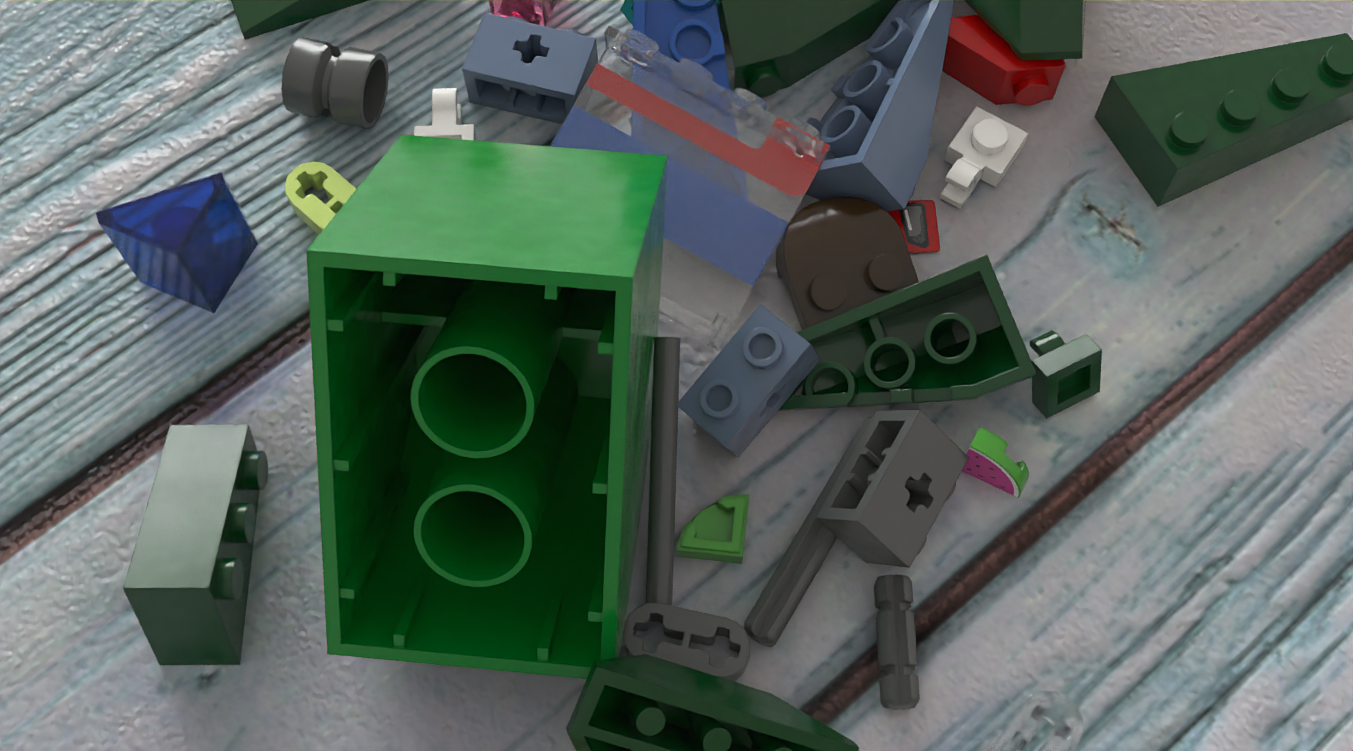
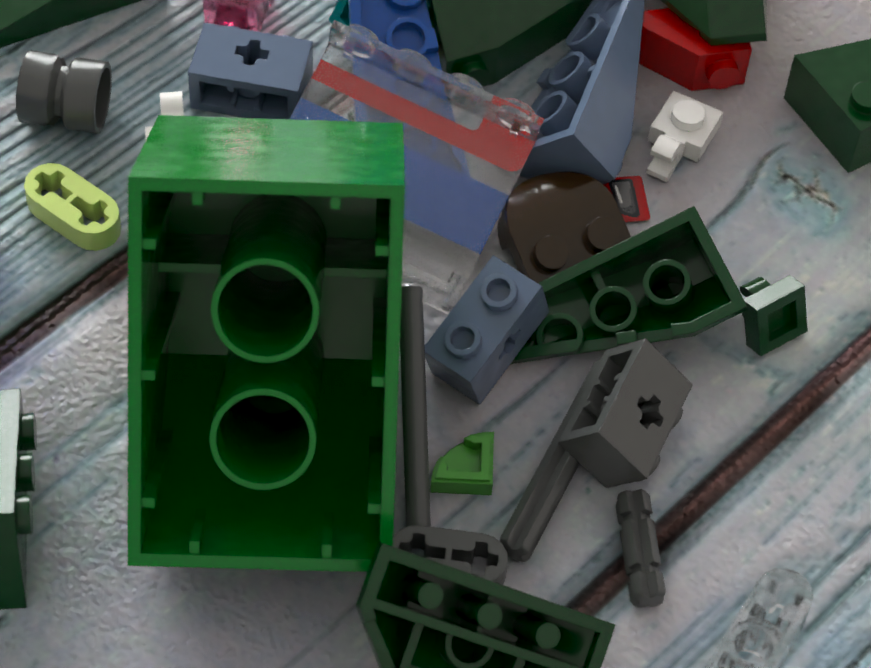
camera: 10 degrees left, 10 degrees down
tile [962,427,1029,498] -> none

